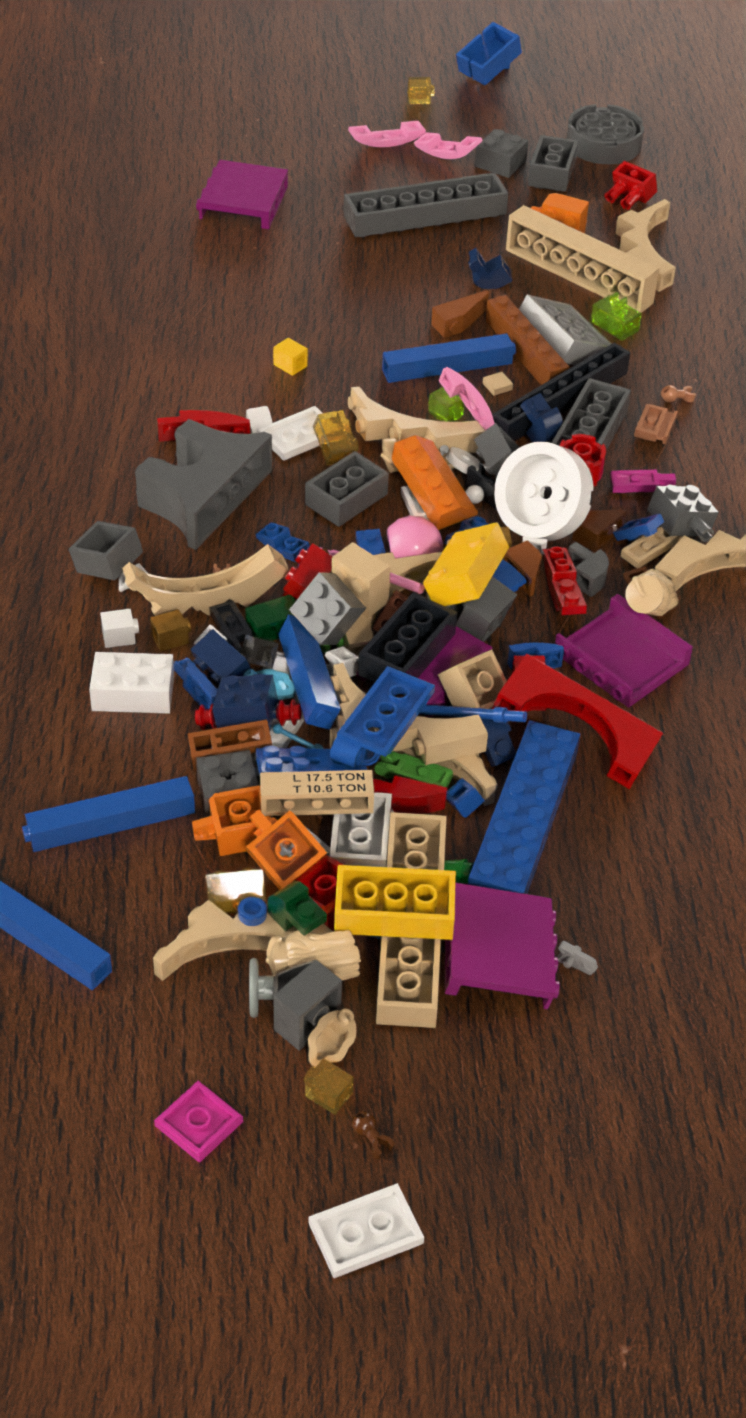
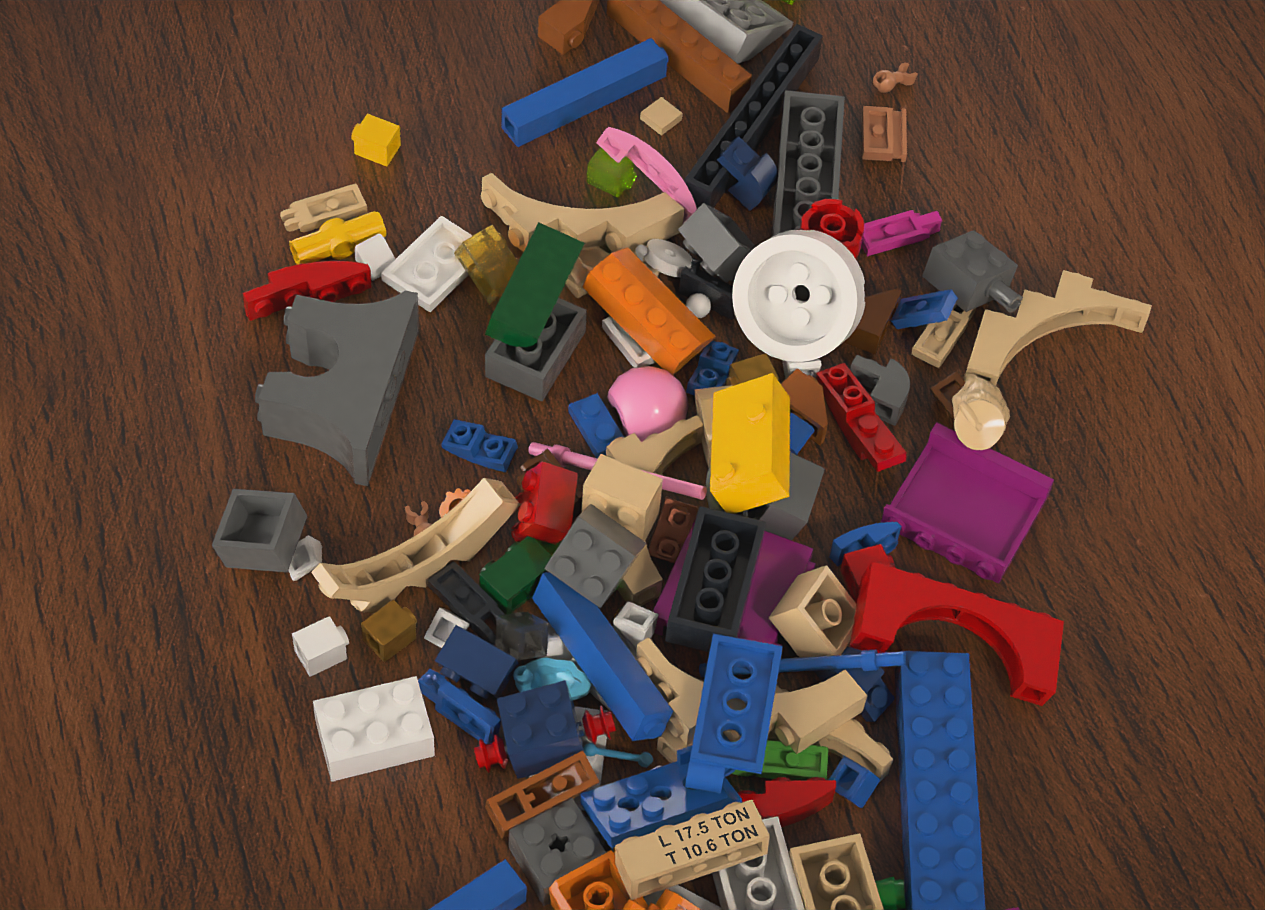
camera: 20 degrees left, 10 degrees up
none -> tan hinge [280,183,368,232]
none -> yellow piece [289,211,386,265]
none -> dark green brick [485,222,585,347]

